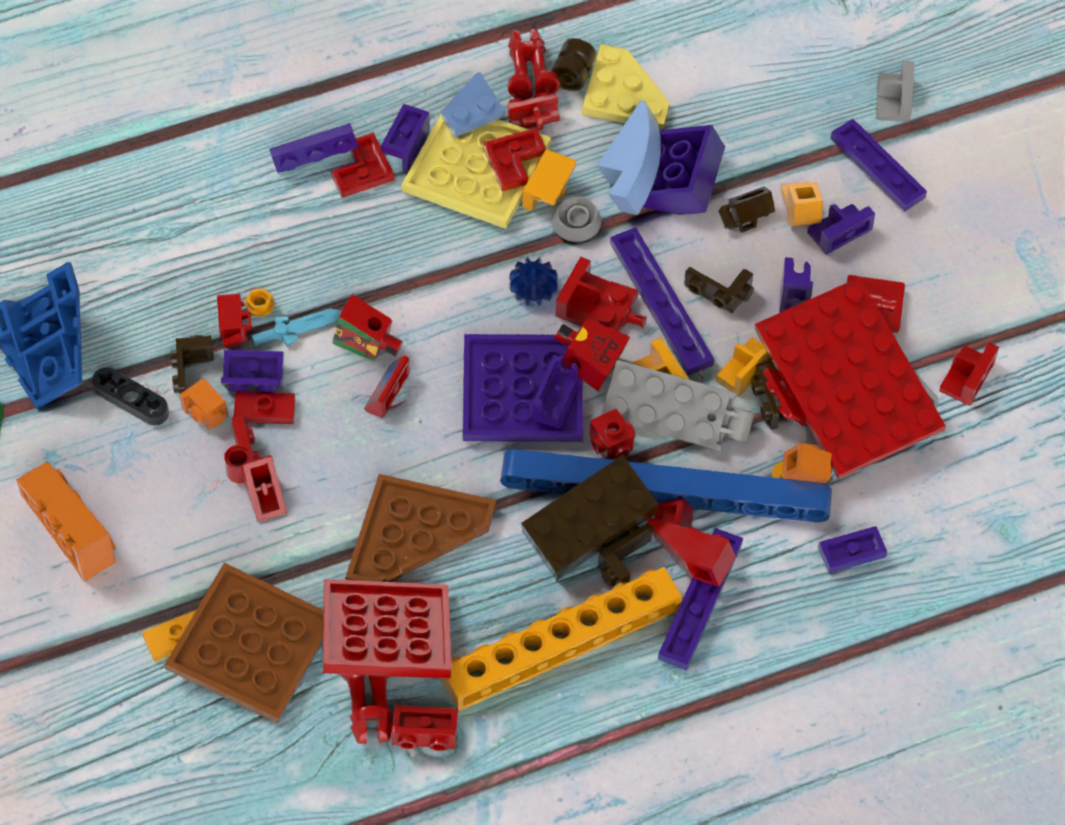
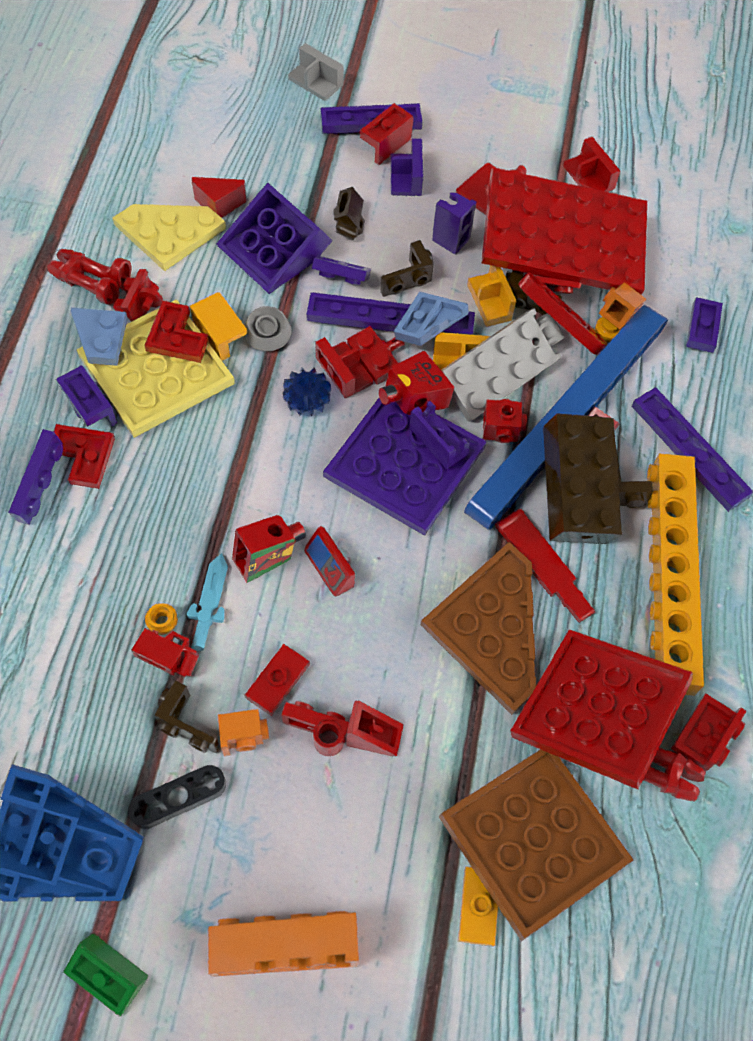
camera: 60 degrees left, 5 degrees up
dark purple bracket [221,350,284,393] -> none
dark brown wheel [551,38,597,91] -> none
light blue slope [597,101,661,215] -> none
red slope [647,517,736,587] -> none
light orange brick [781,181,823,227] -> none
none -> red slope [191,177,247,218]
none -> dark purple plate [312,256,371,285]
none -> red panel [360,103,413,165]
none -> medium blue wing [394,291,469,346]
none -> red piece [495,509,595,623]
none -> red beam [518,272,608,355]

